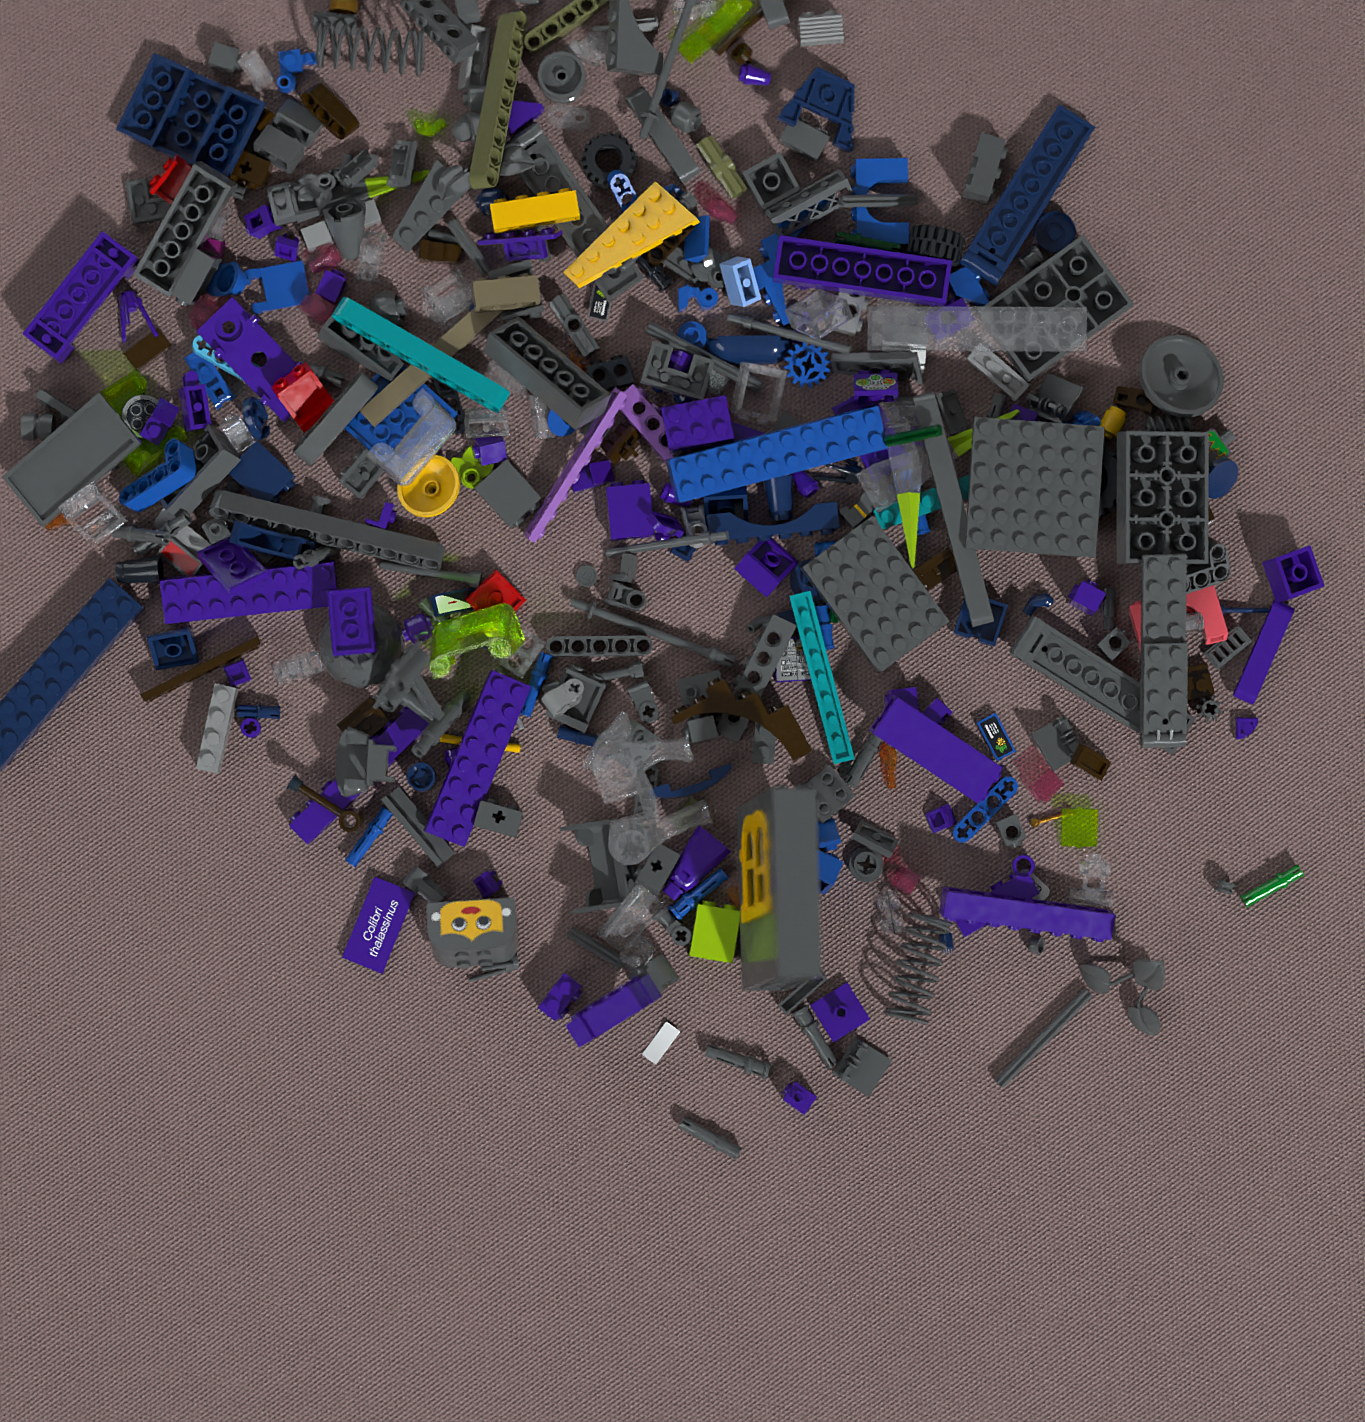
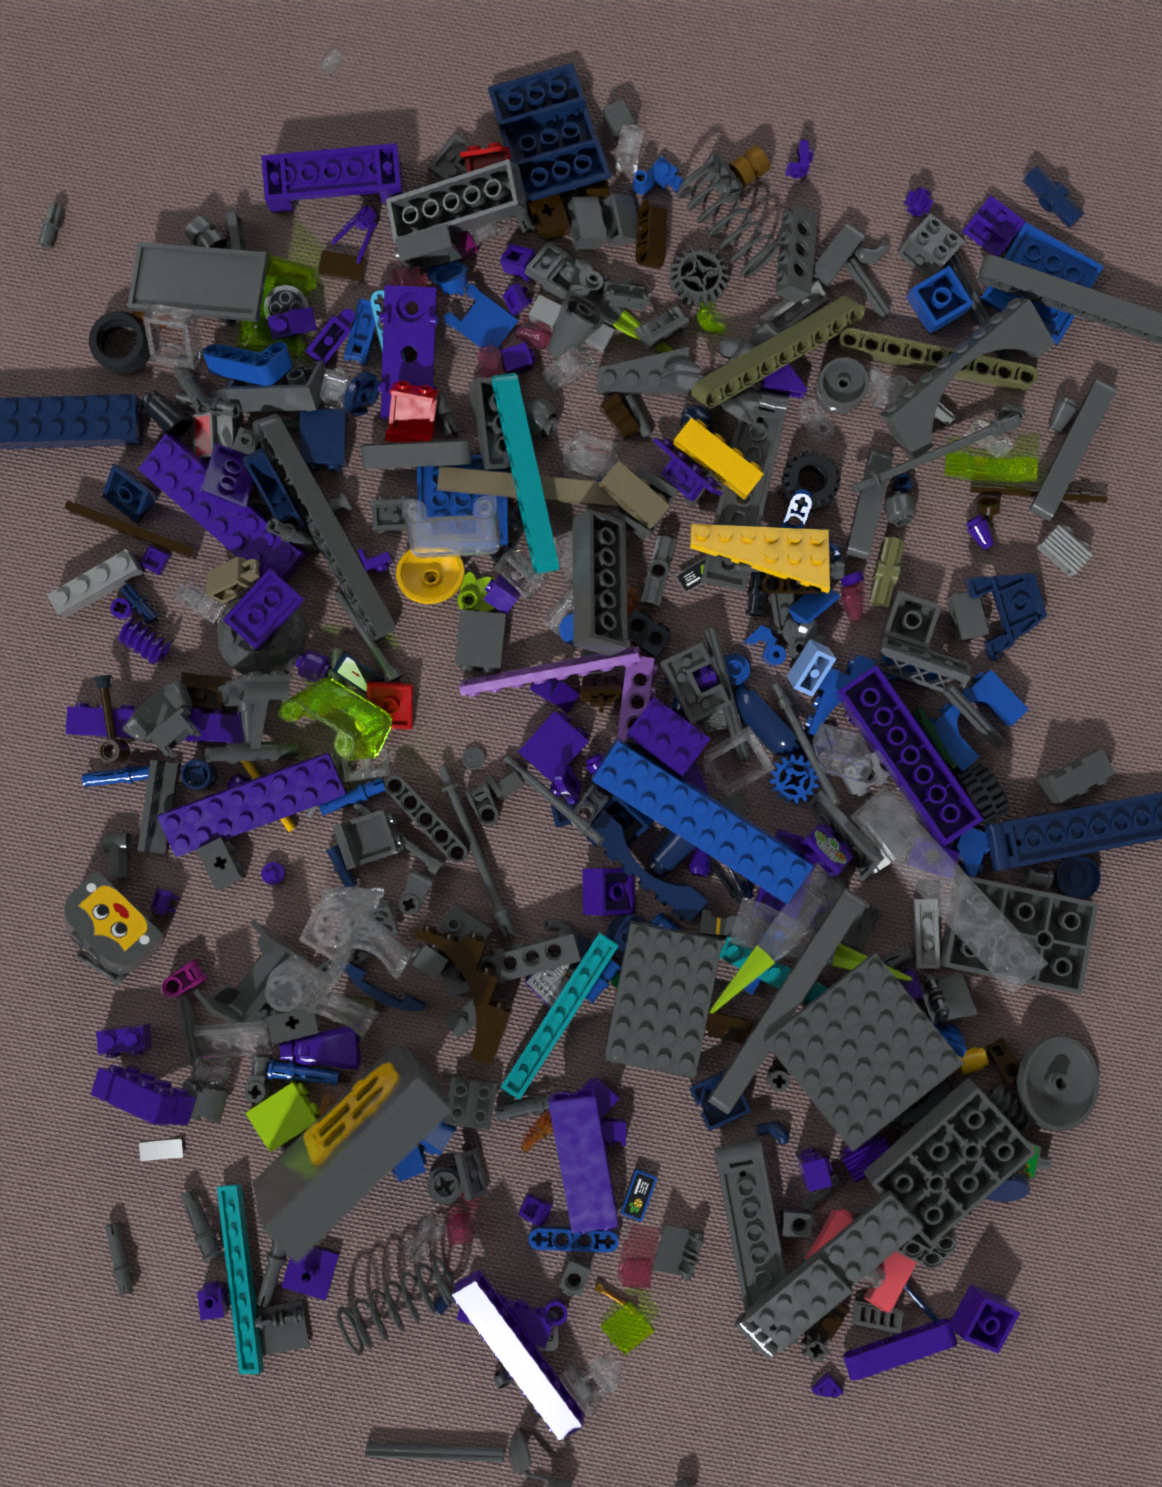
camera: 50 degrees right, 0 degrees up
dark purple tile [342,877,415,974] -> none
dark grey axle [447,218,491,275] -> none
light grey piece [541,679,584,718] -> none
dark green axle [884,424,943,447] -> none
dark brown tile [1070,743,1111,781] -> none
none -> black tyre [89,311,152,374]
none -> dark purple piece [118,617,172,664]
none -> magenta piece [162,958,209,997]
none -> dark tan brick [206,556,260,604]
none -> teal plate [217,1183,264,1374]
none -> dark purple tile [261,862,286,885]
none -> dark grey gear [669,245,730,308]
none -> dark grey bush [766,1068,790,1092]
none -> dark purple brick [839,1132,889,1183]
none -> dark purple tile [840,571,864,588]

